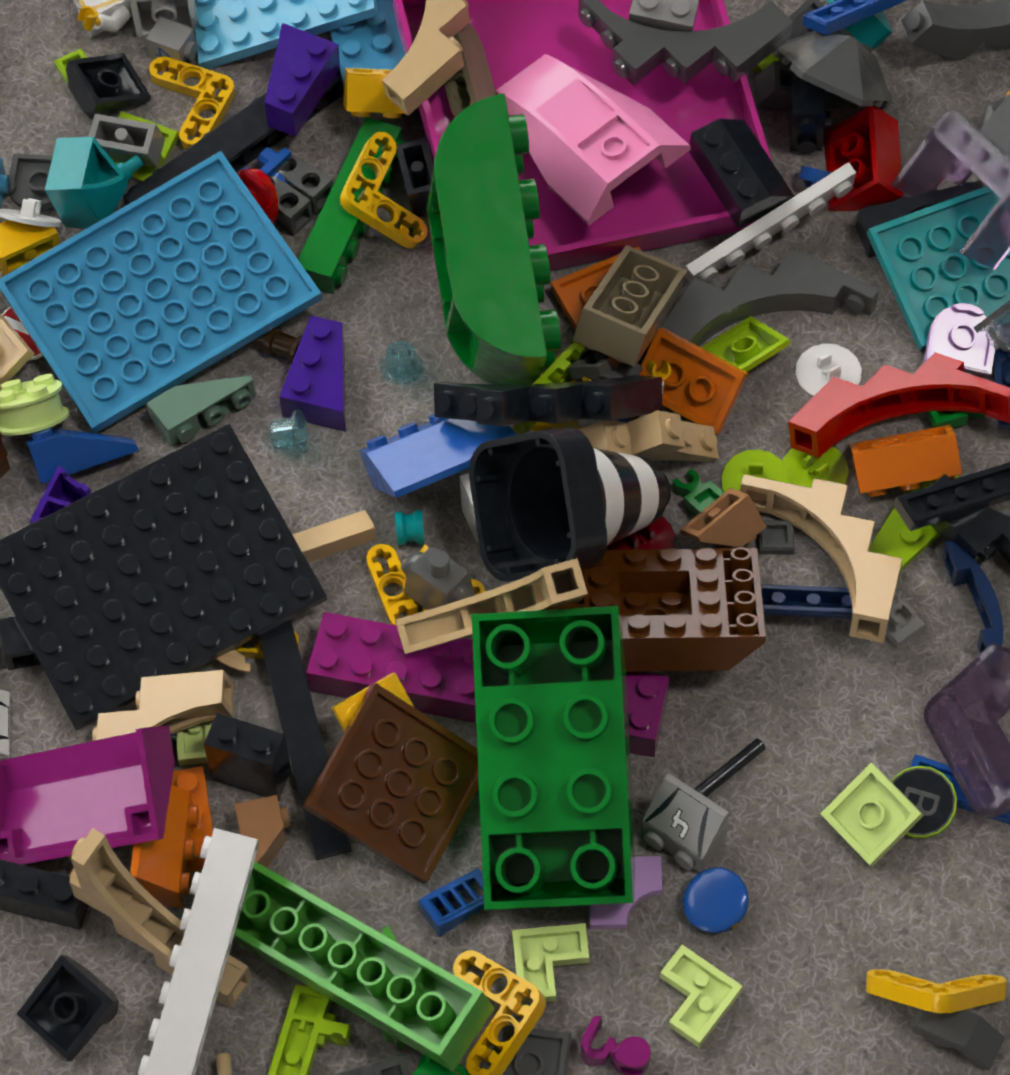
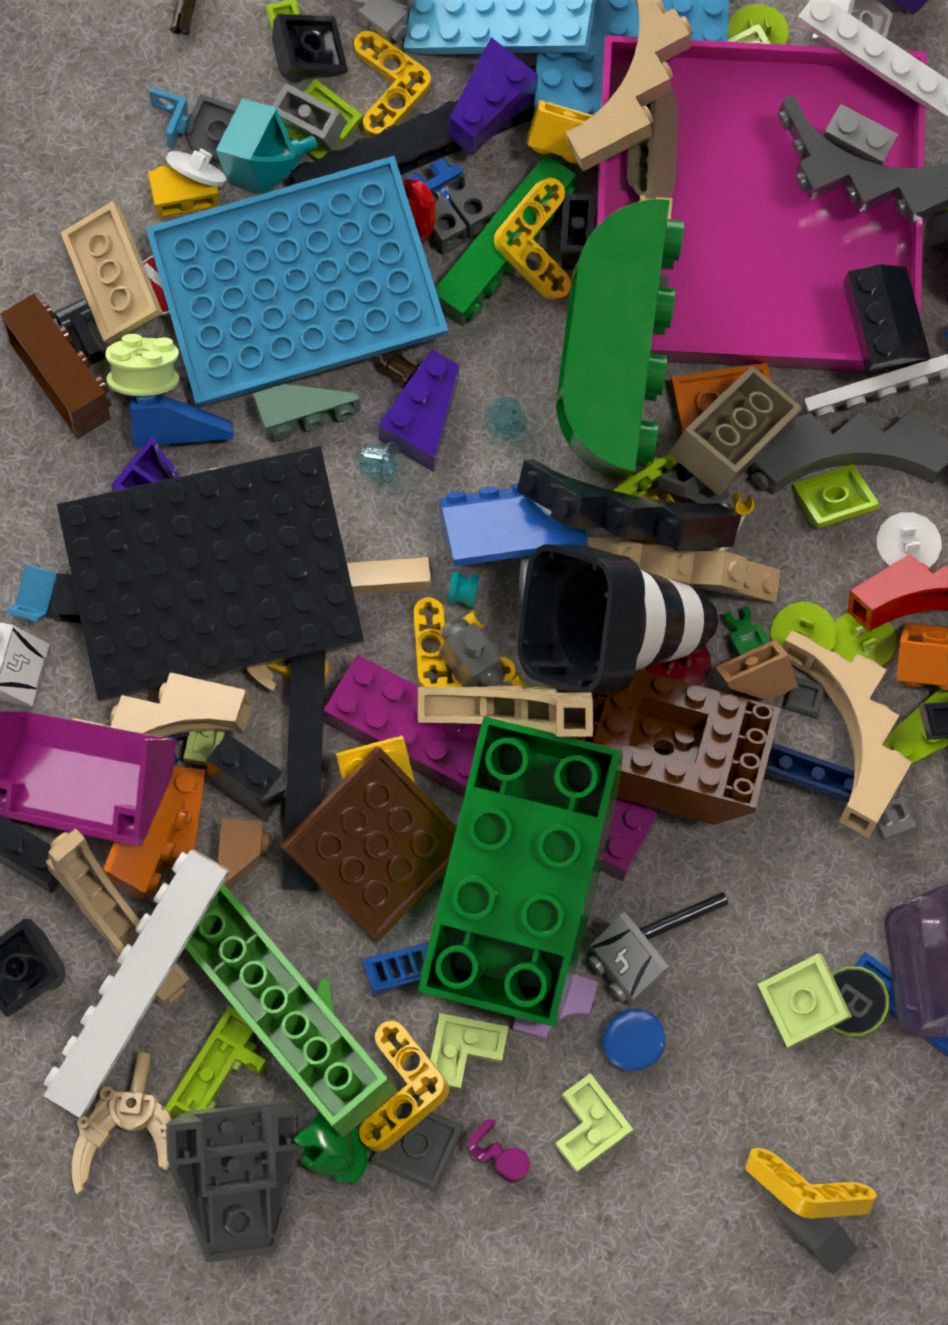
camera: 10 degrees right, 10 degrees up
bright pink wedge [495,54,691,226] -> none
orange plate [638,327,749,434] -> none

